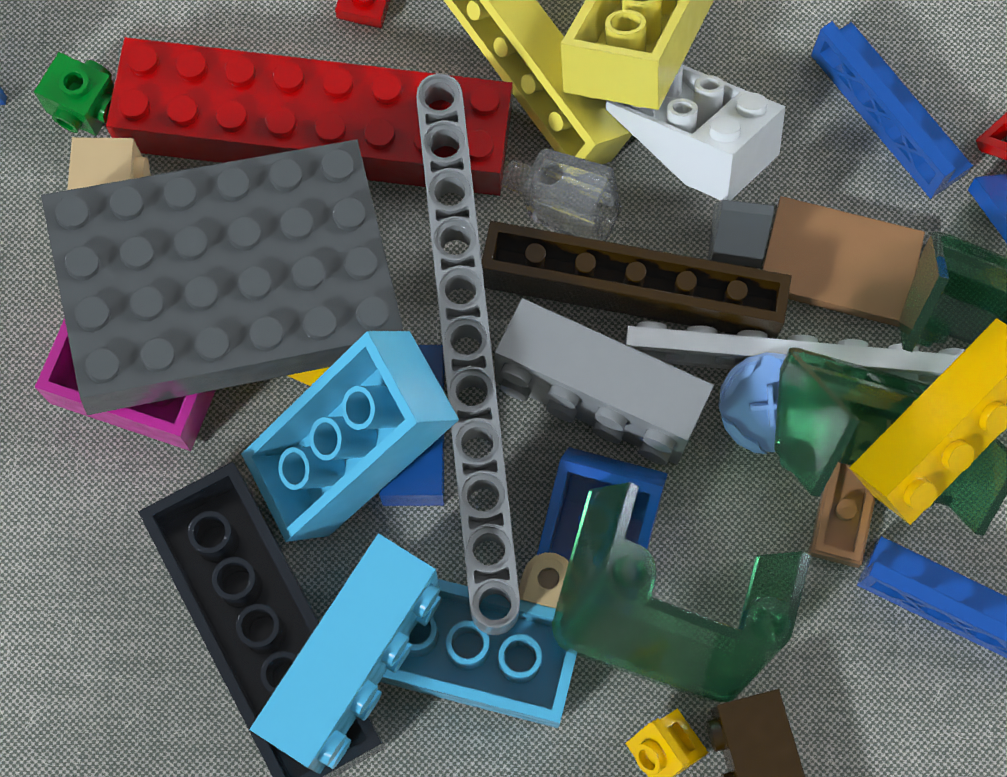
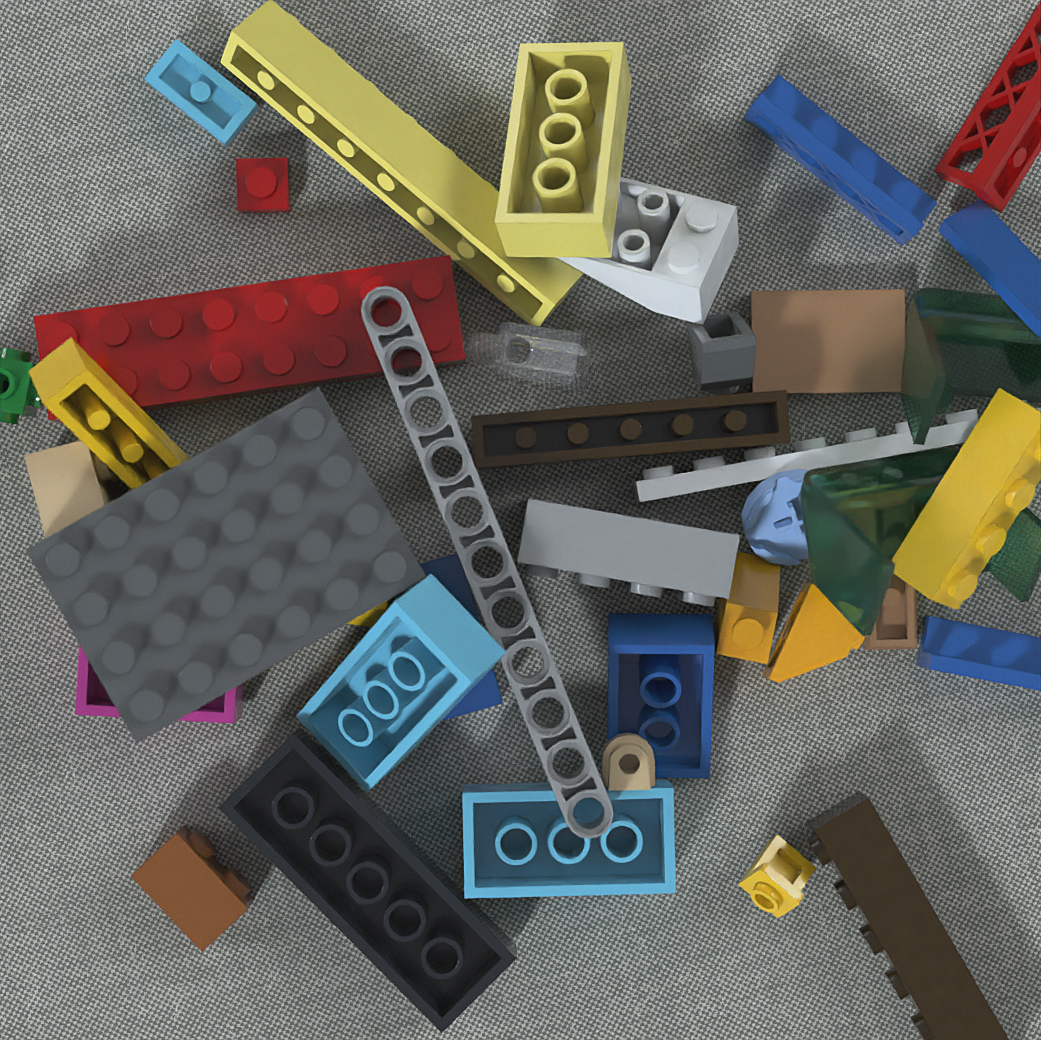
camera: 15 degrees left, 15 degrees up
medium azure brick [249,533,442,774] -> none
clear green windscreen [552,482,811,703] -> none
none -> yellow brick [28,337,190,490]
none -> dark orange brick [131,825,254,952]
none -> light orange slope [713,552,781,664]
none -> light orange slope [762,582,870,683]

